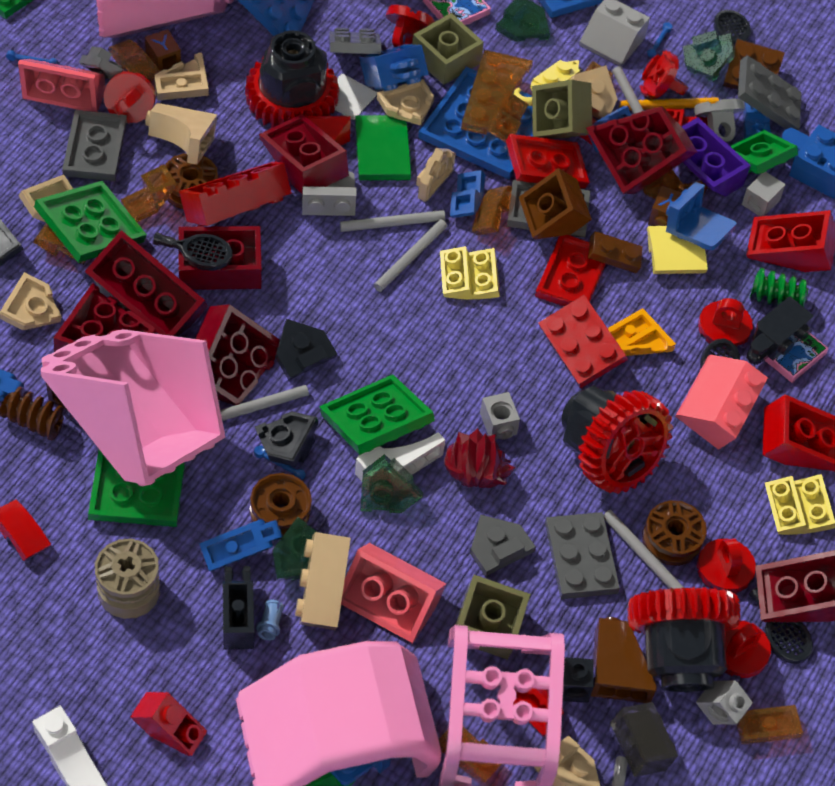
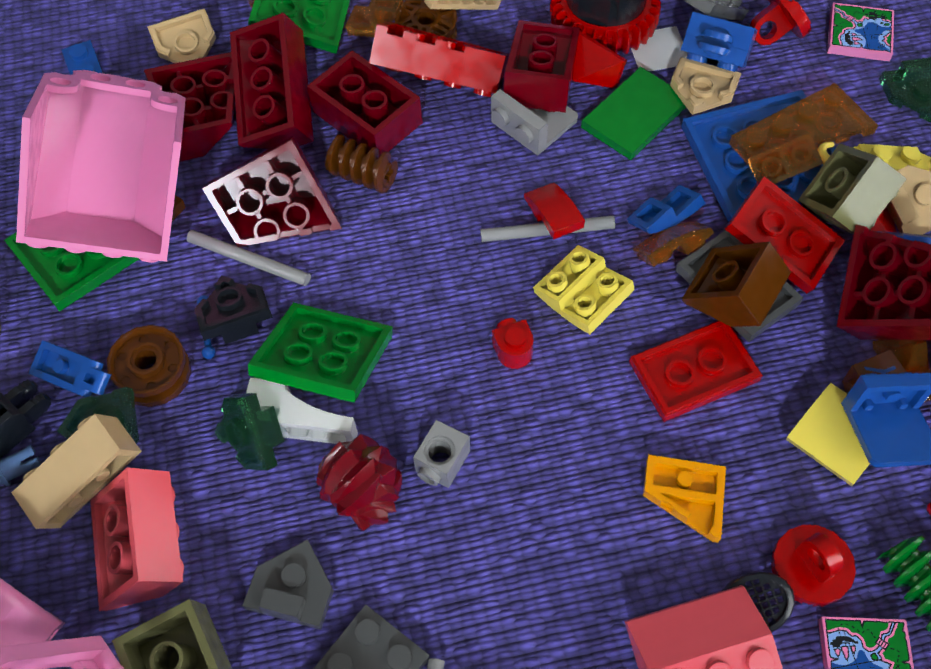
camera: 55 degrees right, 5 degrees up
black piece [153,232,233,271] -> none
black plate [275,319,337,380] -> none
light grey bar [340,210,445,232] -> none
olive brick [412,13,484,85] -> none
tan plate [416,148,456,202] -> none
red plate [538,295,627,389] -> none
red piece [562,385,673,494] -> none
reddish brown plate [588,231,643,273] -> none
black hinge [746,296,814,365] -> none
none -> reddish brown piece [325,134,398,194]
none -> red plate [492,318,534,369]
none -> red slope [524,182,585,240]

